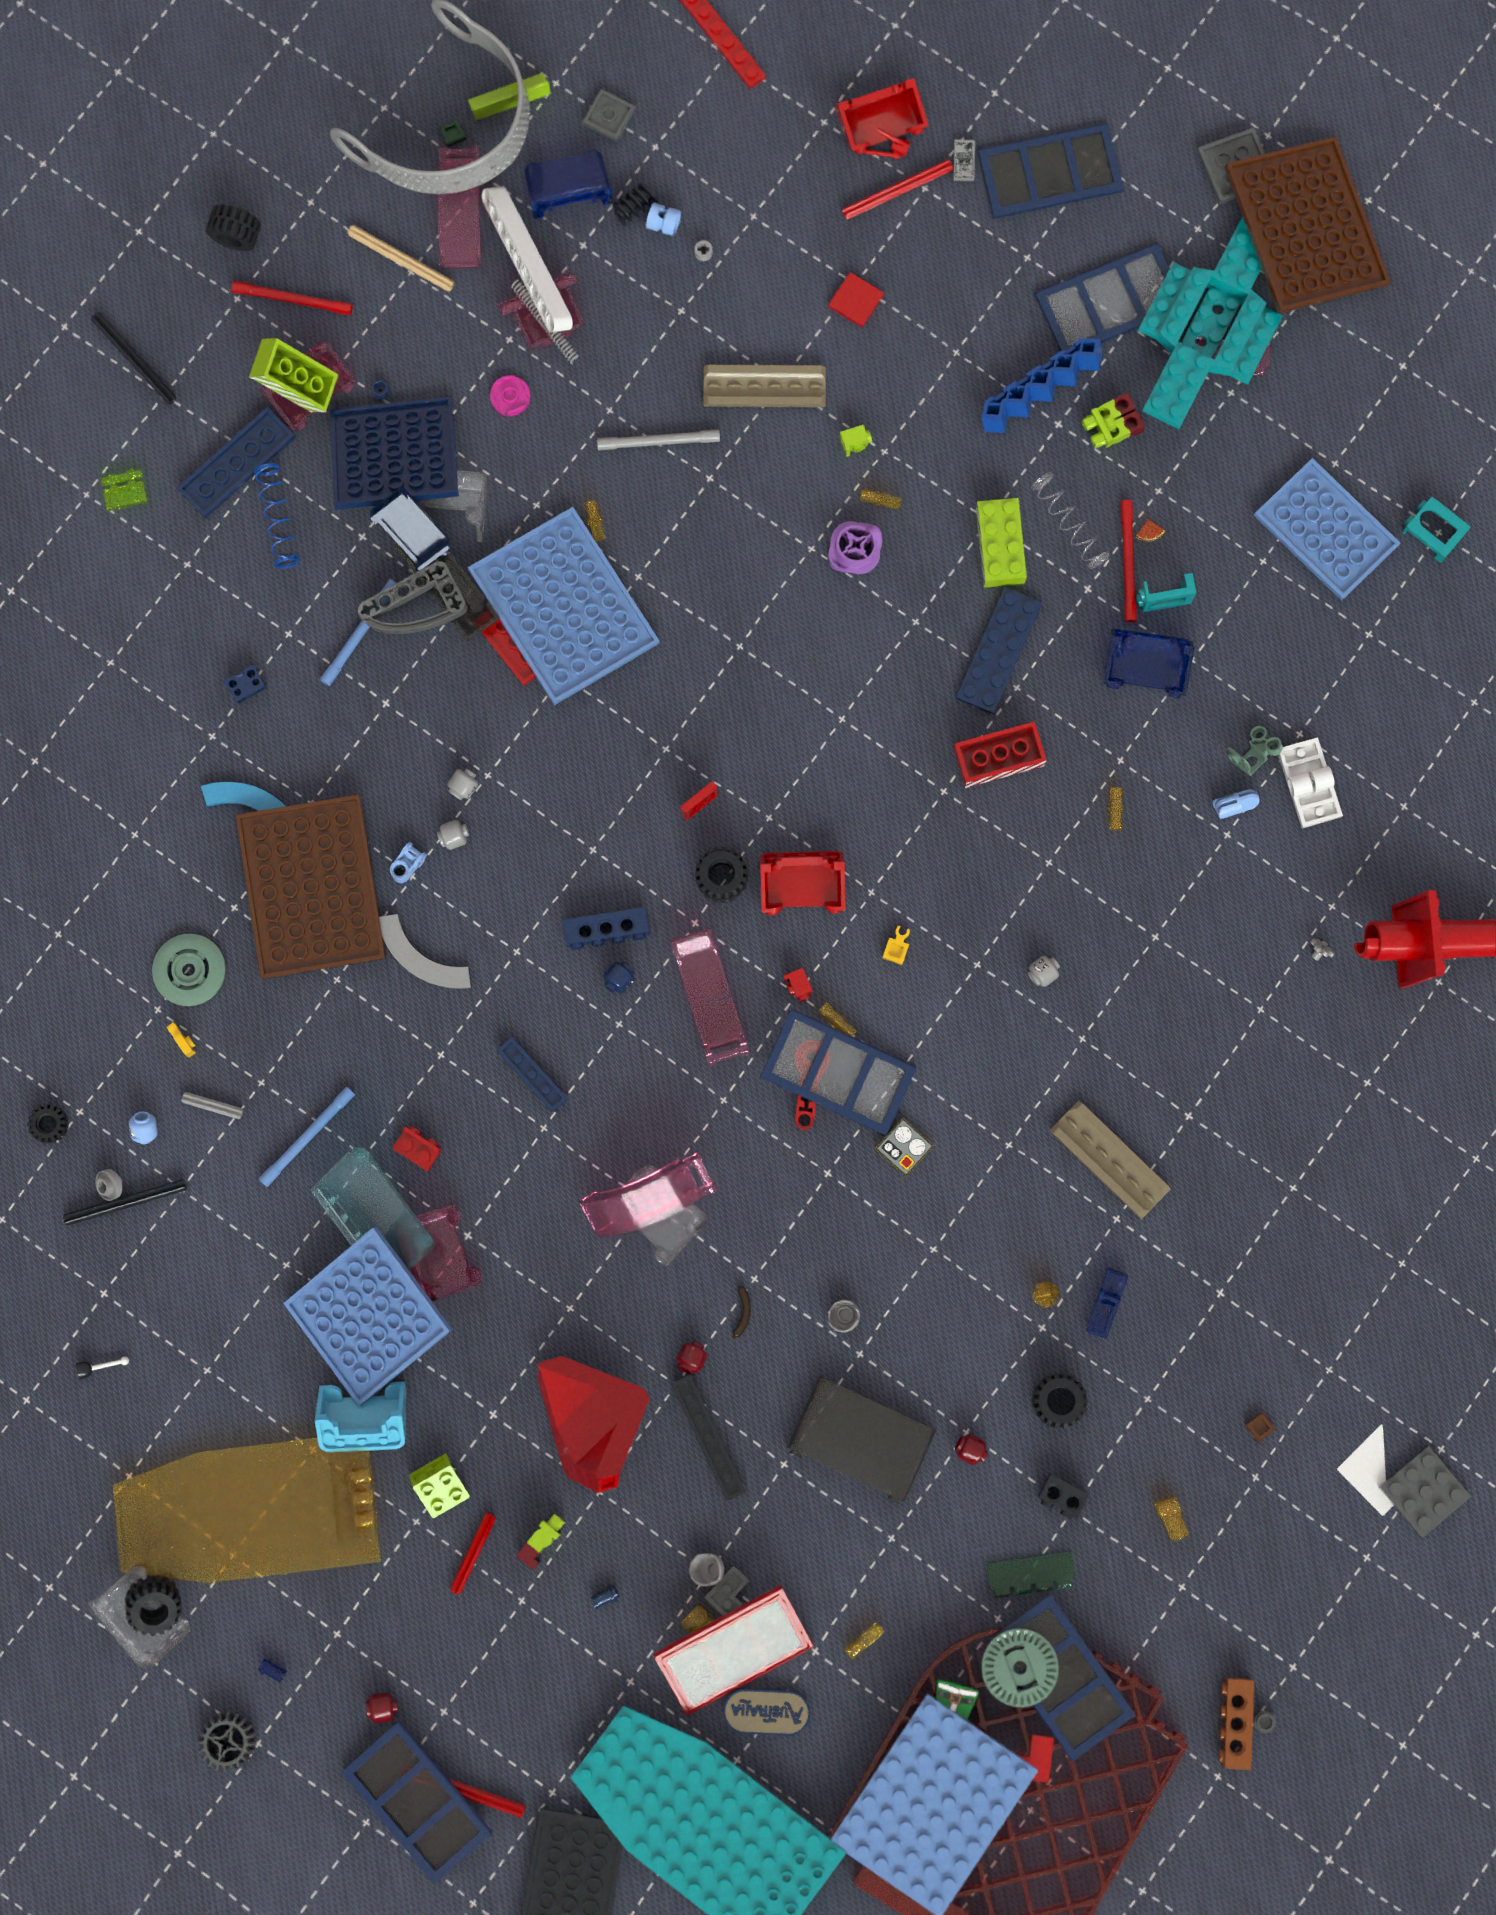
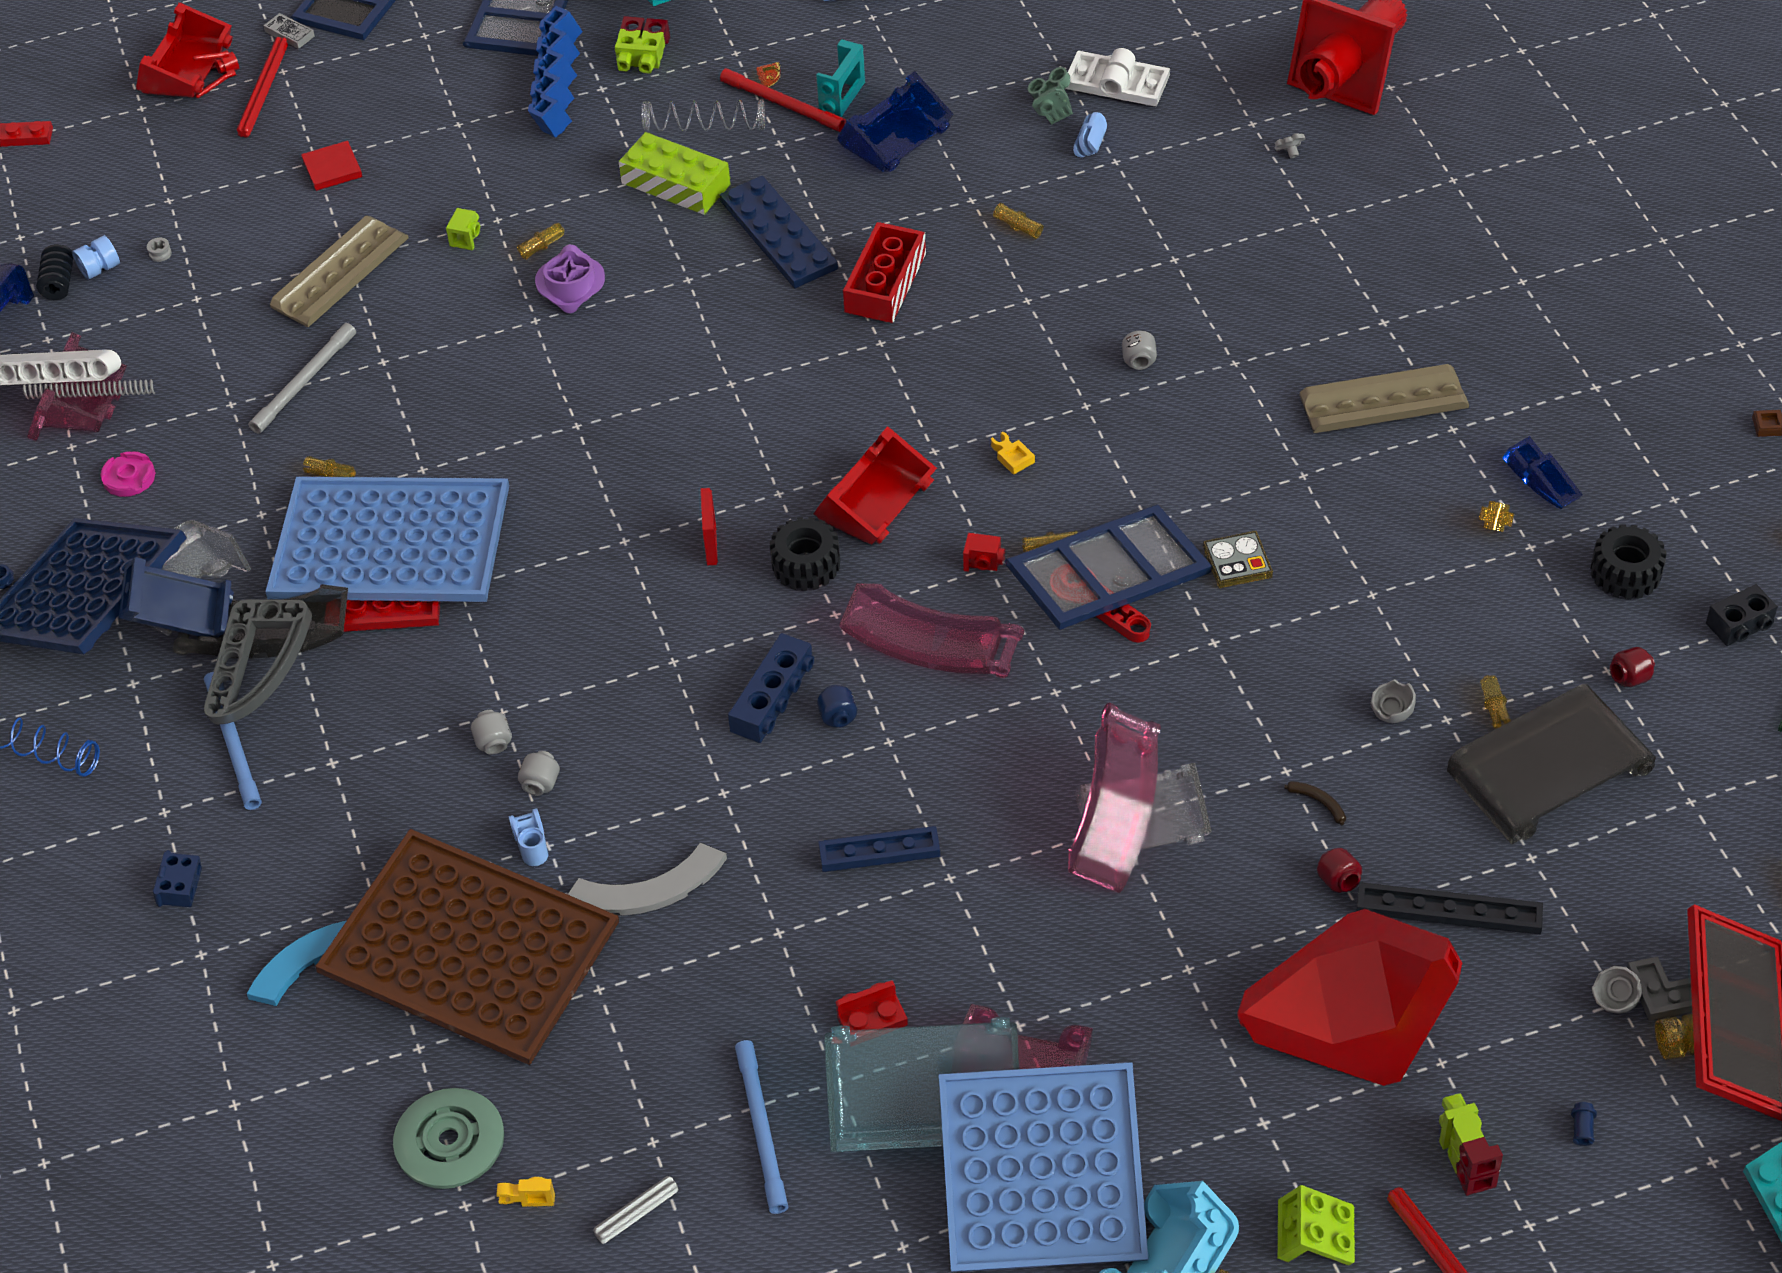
camera: 55 degrees left, 30 degrees down
none -> clear yellow axle [1480,675,1512,730]

